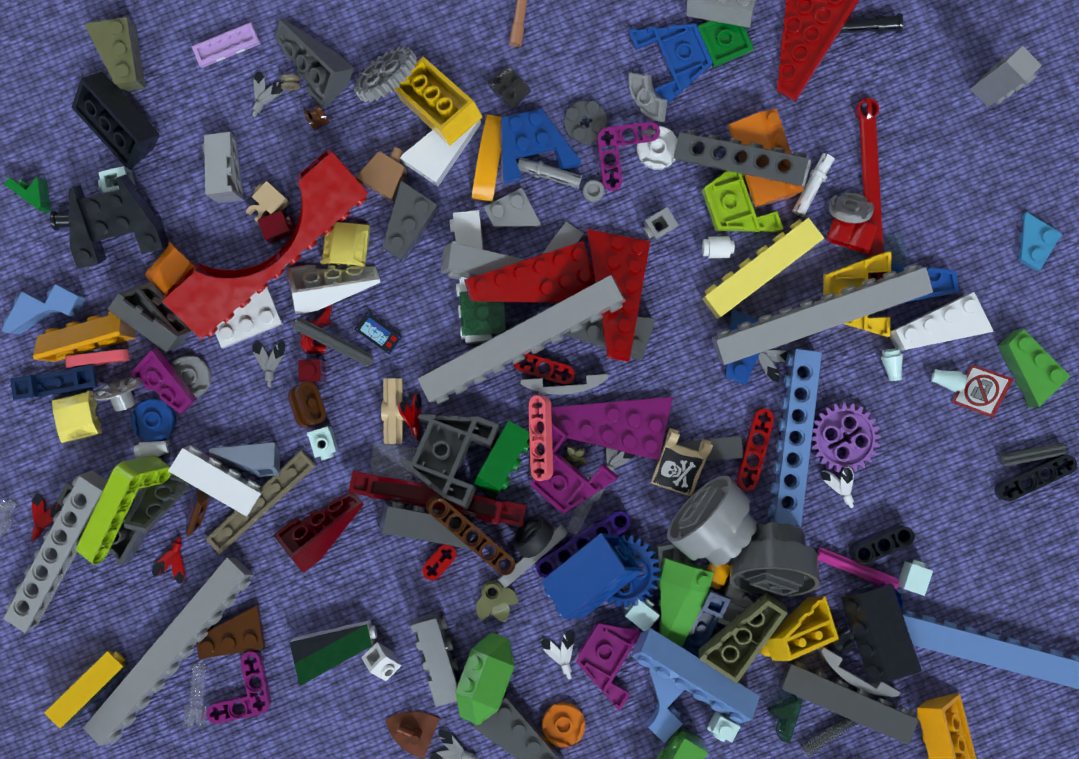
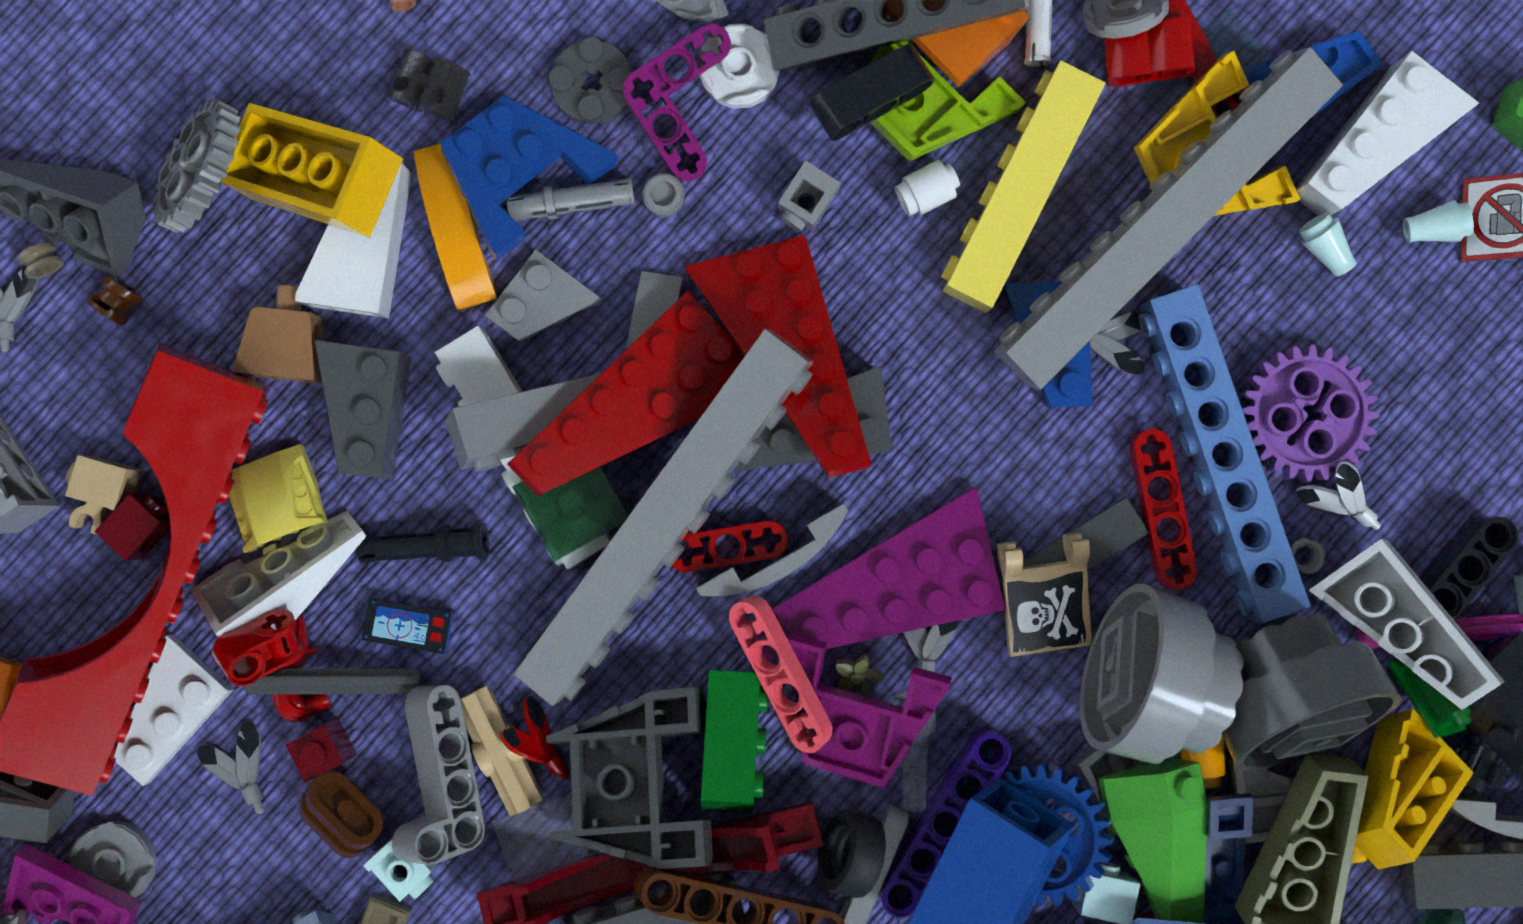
camera: 25 degrees left, 0 degrees up
none -> red piece [212,609,305,686]
none -> black pin [356,522,489,563]
none -> light grey beam [392,685,485,865]
none -> black beam [809,43,935,141]
none -> light grey axle [1288,537,1326,575]
none -> white wedge [1309,539,1505,710]
none -> green hinge [1387,659,1472,739]

